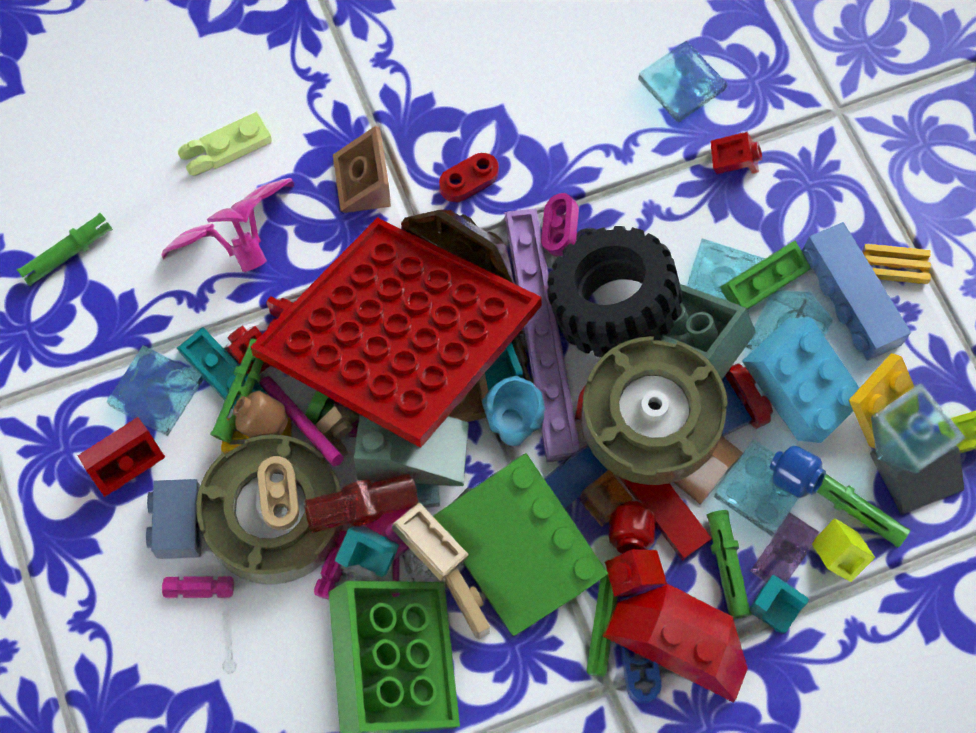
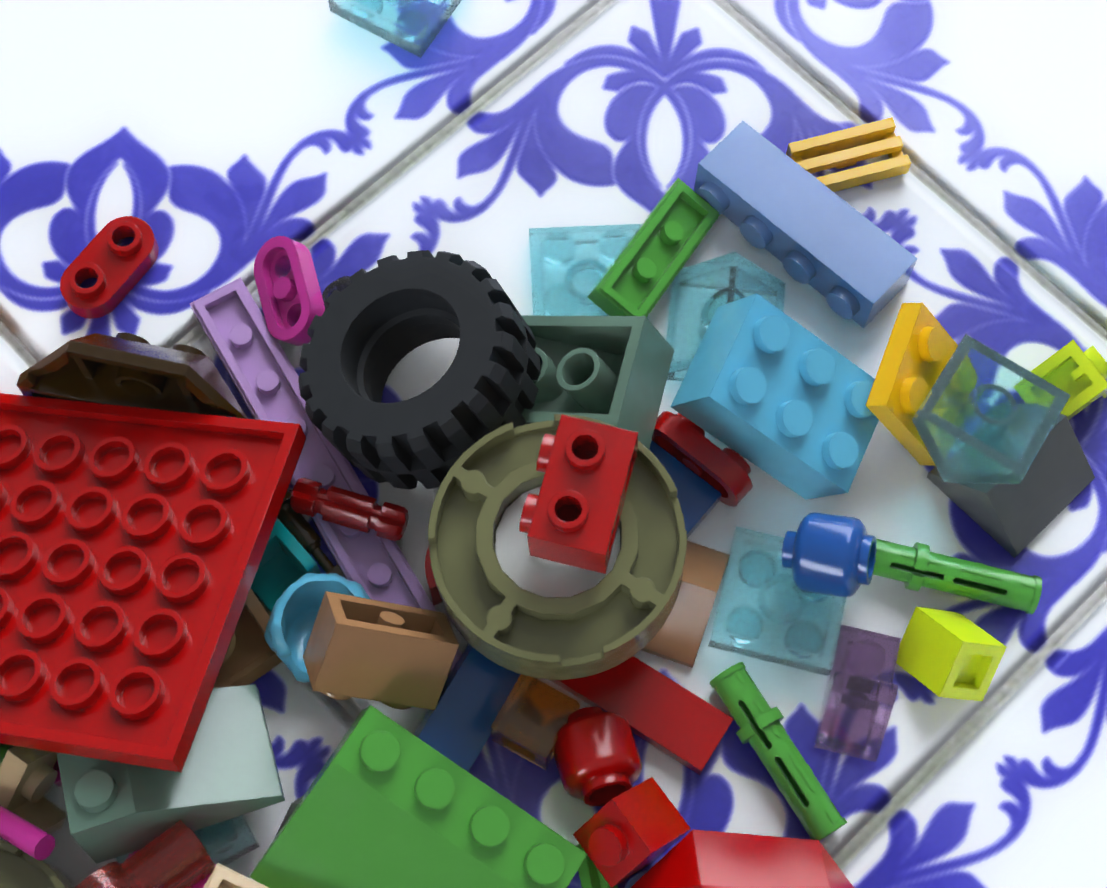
camera: 20 degrees left, 0 degrees up
red bracket [710,131,762,174] -> none
teal panel [749,574,810,634] -> none
none -> red axle [290,478,409,541]
none -> medium nougat brick [303,591,459,710]
none -> red brick [519,414,638,574]

